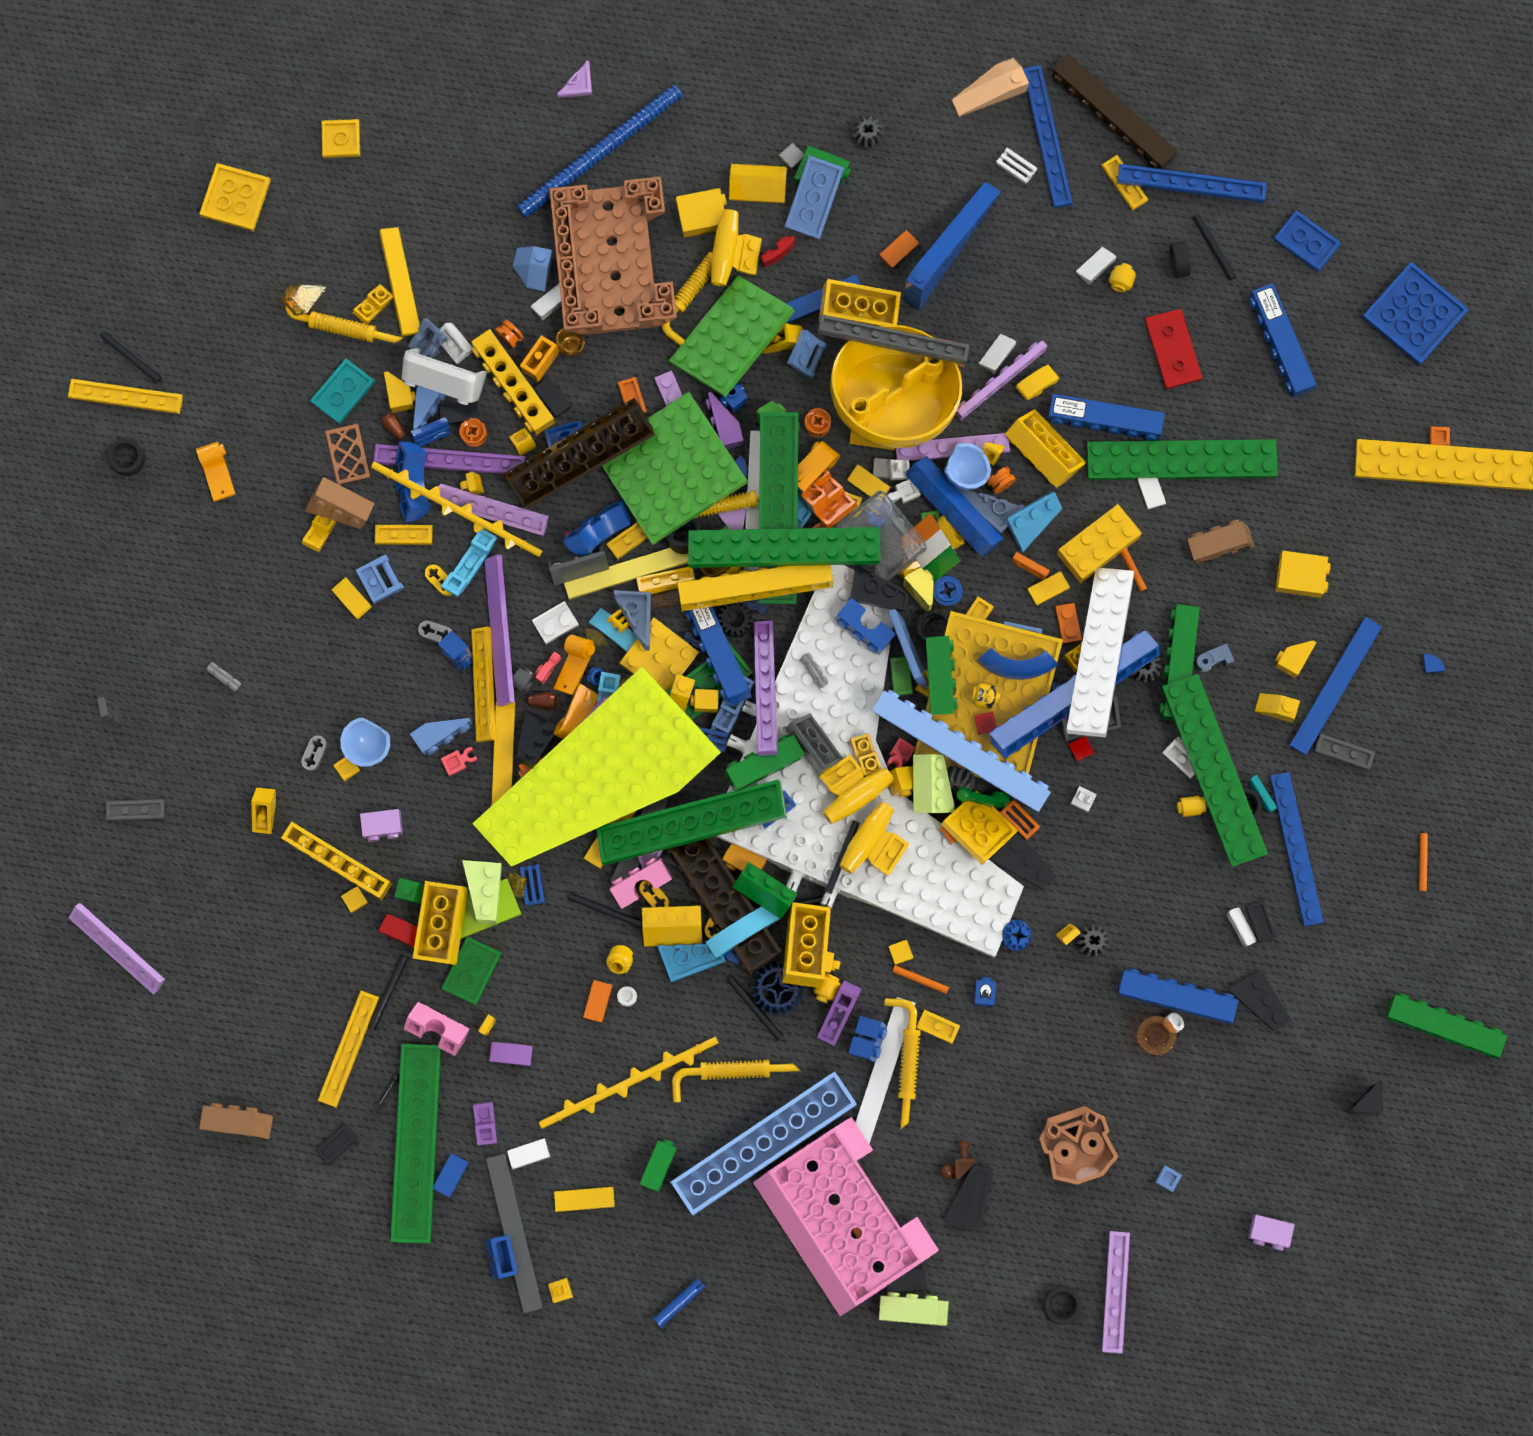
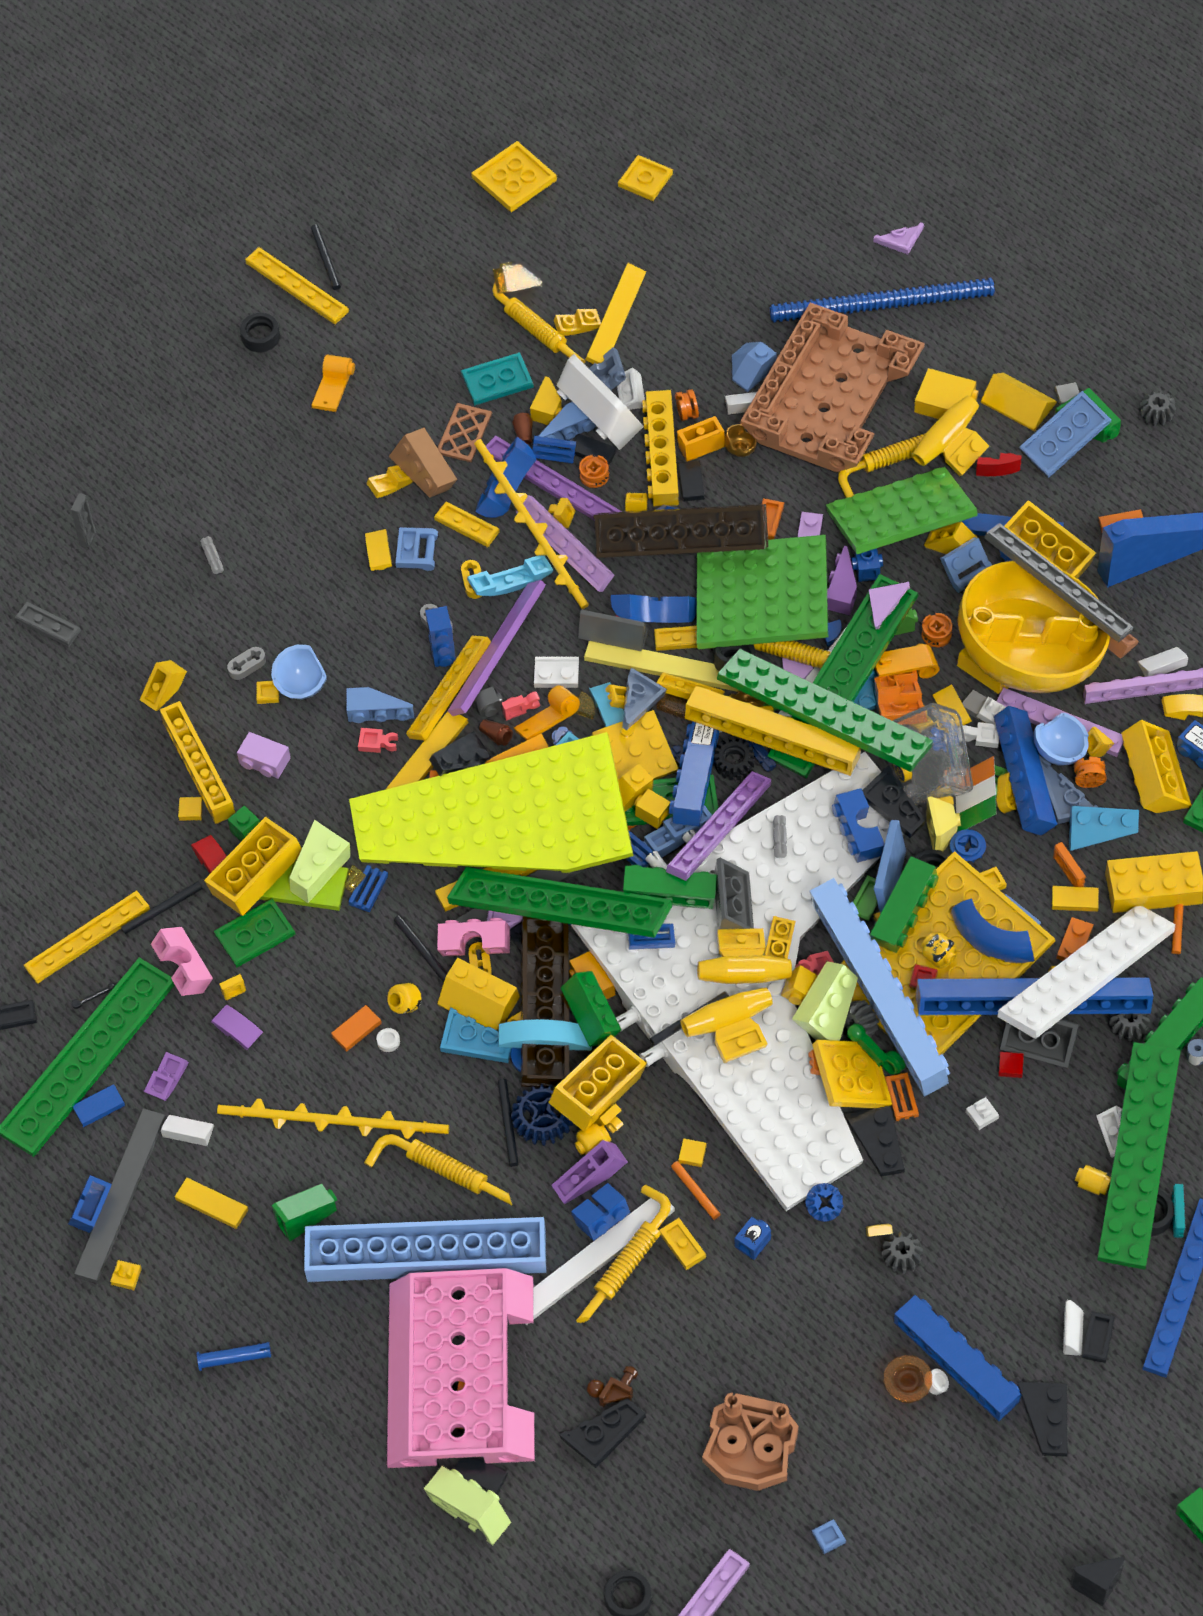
camera: 35 degrees right, 20 degrees down
none -> lavender tile [869,582,910,629]

